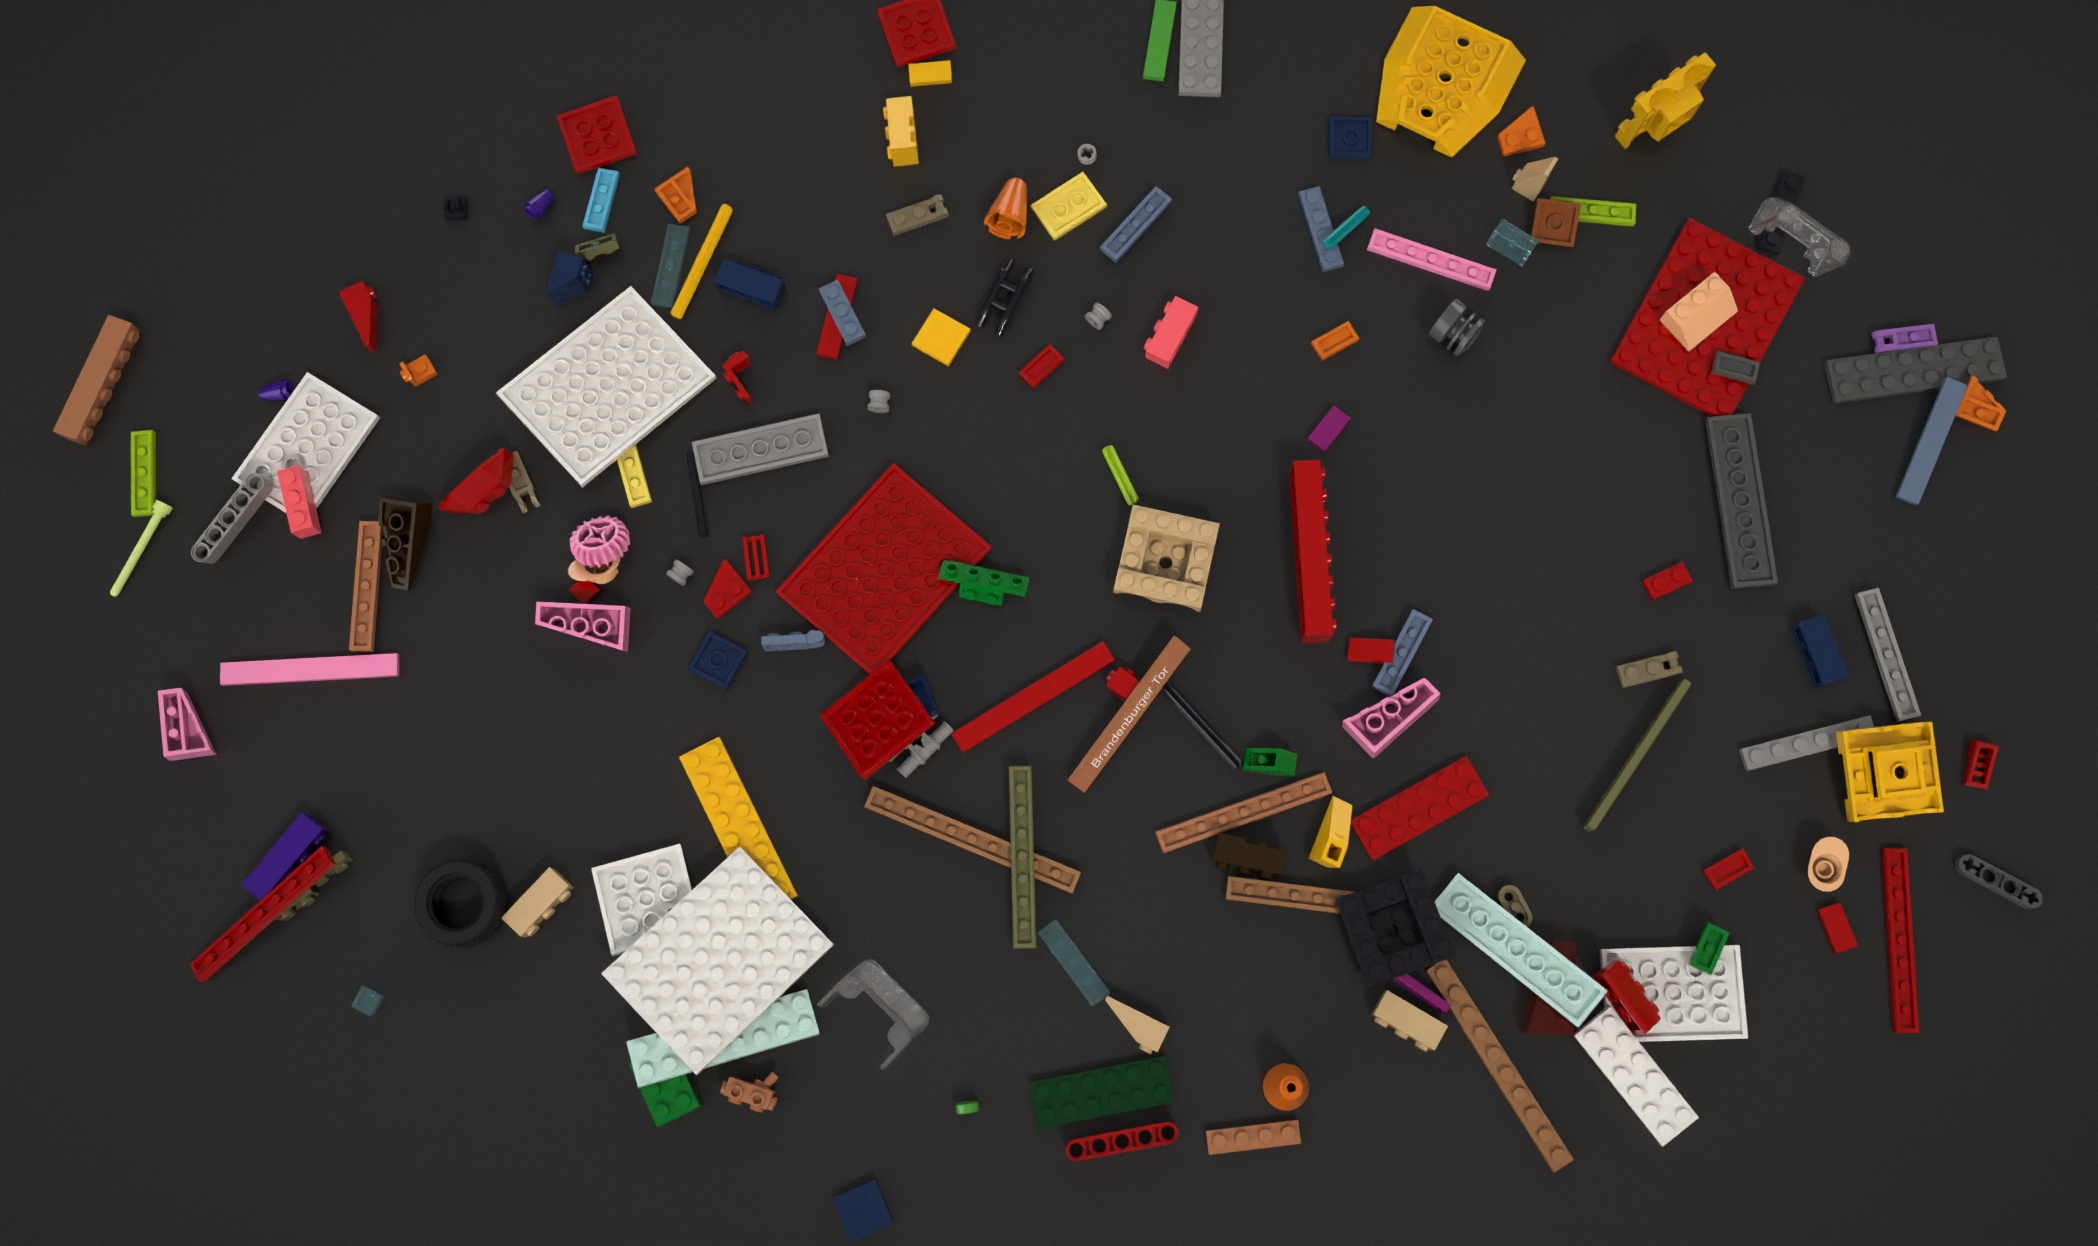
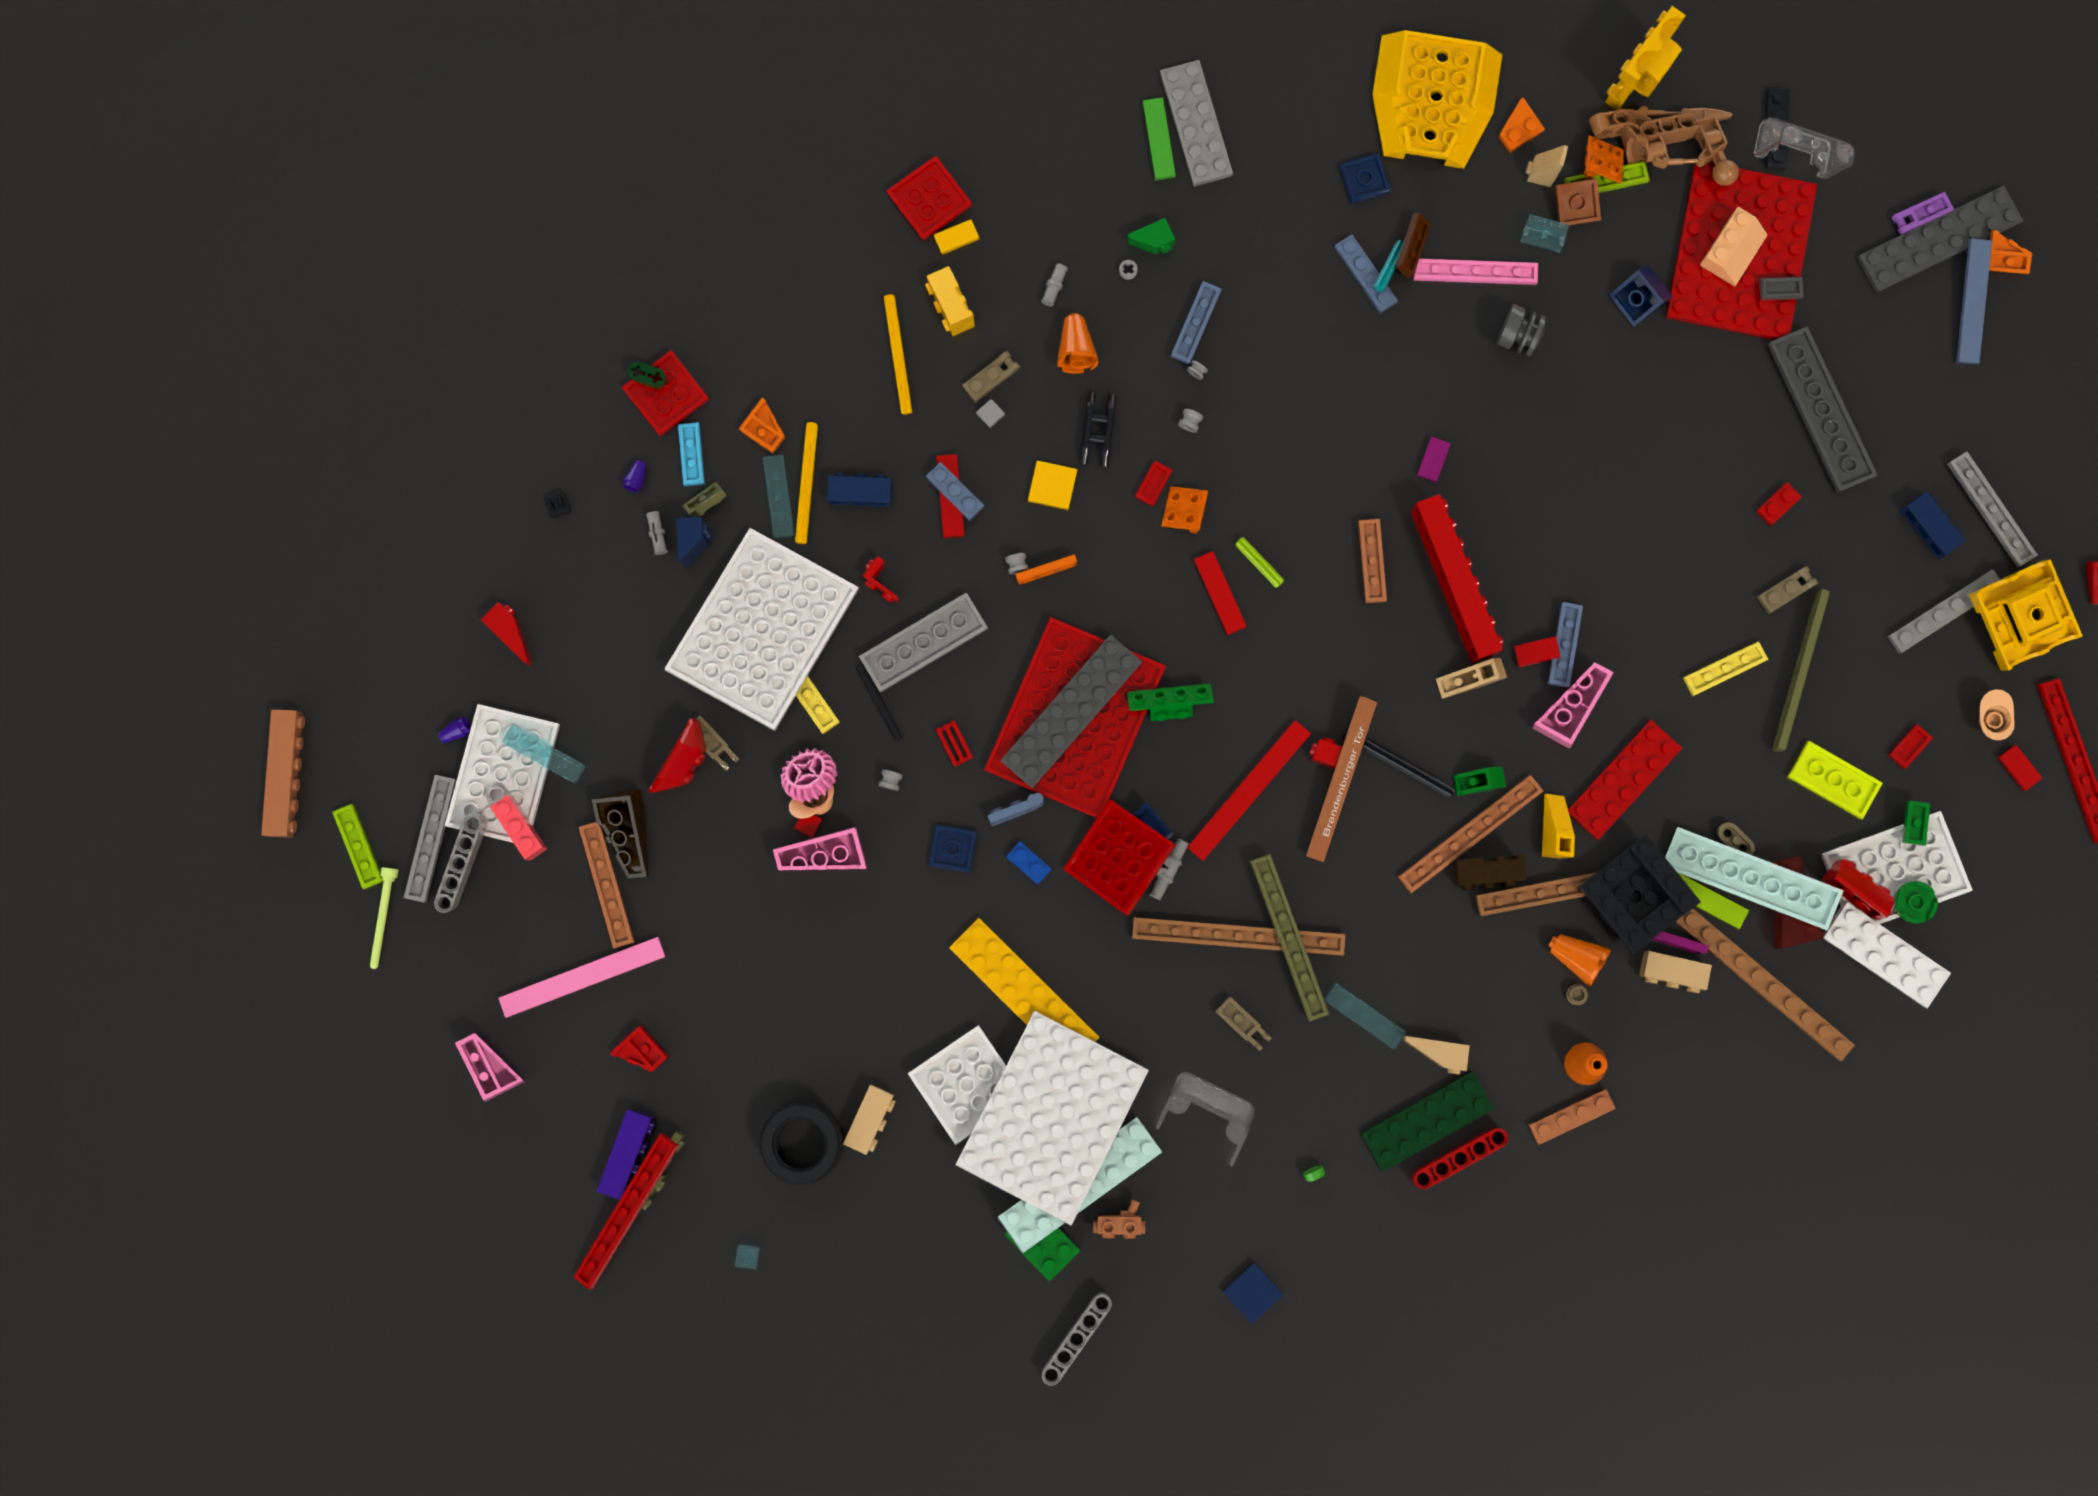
camera: 20 degrees left, 5 degrees up
orange bracket [399,354,438,387] -> none
red wing [703,559,753,619] -> none
light yellow tile [1030,172,1107,241] -> none
tan piece [1113,505,1220,612] -> none
coral brick [1144,296,1199,369] -> none
orange tile [1311,321,1360,361] -> none
none -> light grey plate [404,775,457,903]
none -> clear light blue tile [501,724,586,784]
none -> red wing [610,1025,669,1072]
none -> dark green beam [628,362,667,389]
none -> light grey pin [646,511,668,555]
none -> yellow axle [884,294,912,415]
none -> light grey tile [976,399,1005,429]
none -> dark grey plate [1001,635,1142,789]
none -> blue plate [1006,841,1052,885]
none -> orange tile [1015,554,1077,585]
none -> light grey pin [1041,264,1068,307]
none -> light grey beam [1042,1292,1112,1386]
none -> green slope [1127,218,1175,254]
none -> orange hinge [1161,486,1208,534]
none -> light grey bush [1187,360,1208,380]
none -> red tile [1194,551,1247,636]
none -> dark tan hinge [1215,996,1272,1051]
none -> nougat plate [1358,519,1387,604]
none -> reddish brown plate [1395,213,1431,278]
none -> tan slope [1436,658,1507,699]
none -> orange cone [1548,934,1611,986]
none -> dark tan plate [1566,984,1588,1005]
none -> orange hinge [1584,135,1624,184]
none -> medium nougat piece [1589,106,1739,186]
none -> dark blue slope [1609,265,1673,327]
none -> lime tile [1677,872,1749,929]
none -> light yellow tile [1683,641,1768,696]
none -> neon yellow tile [1787,741,1883,820]
none -> green tile [1893,881,1938,924]

